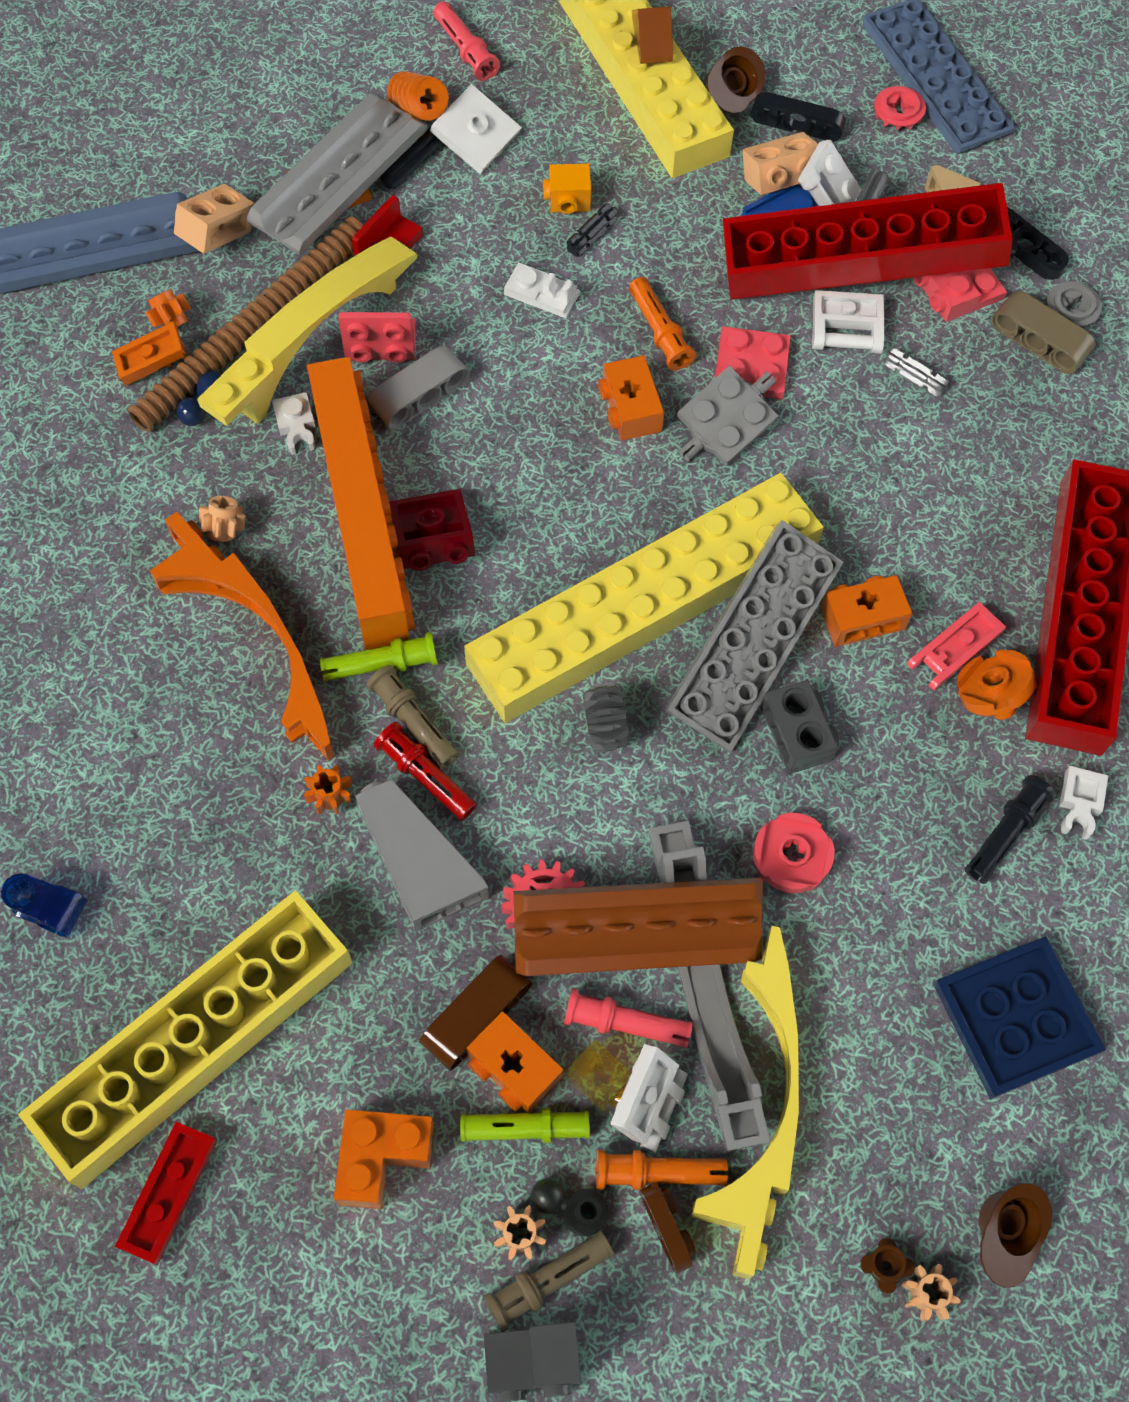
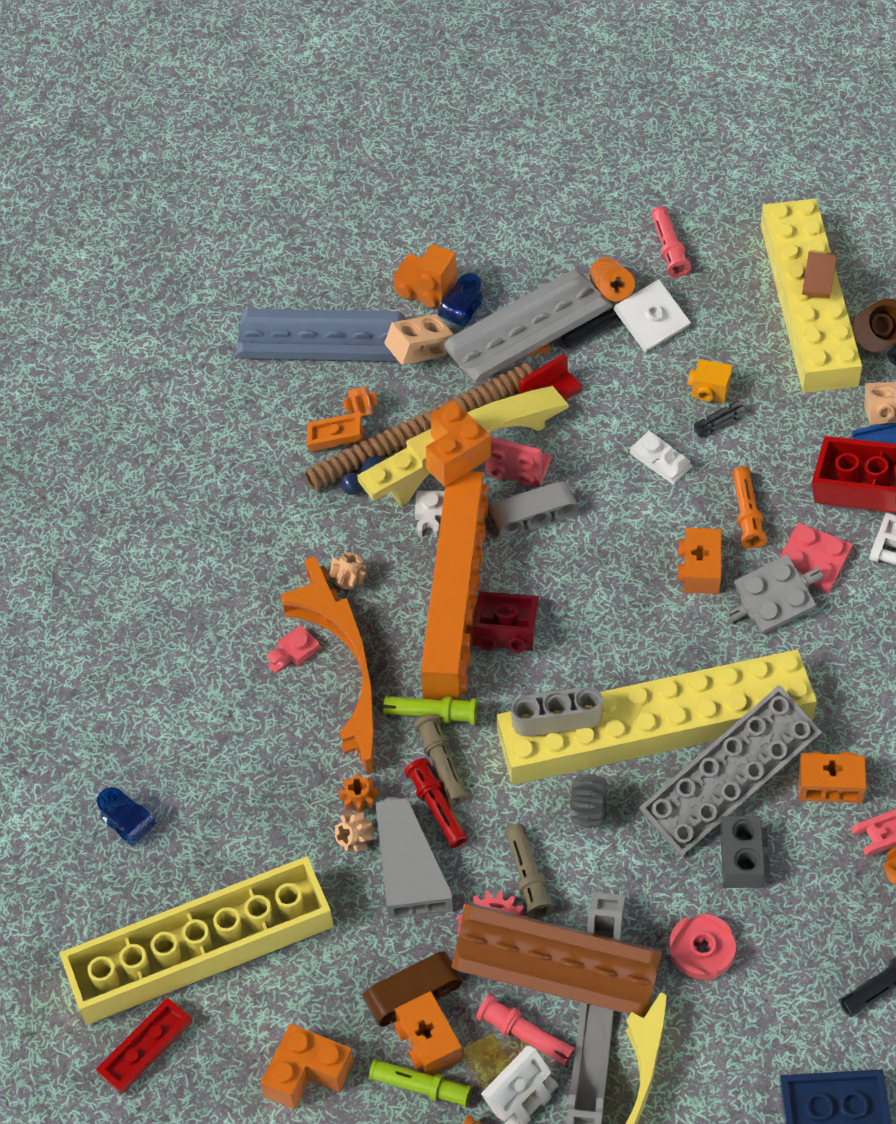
camera: 25 degrees right, 10 degrees down
none -> coral plate [267,625,321,674]
none -> light nougat gear [335,813,374,852]
none -> orange brick [393,244,458,310]
none -> orange brick [426,400,491,487]
none -> clear blue piece [438,273,483,327]
none -> dark tan pin [505,823,555,919]
none -> light grey beam [511,687,603,736]

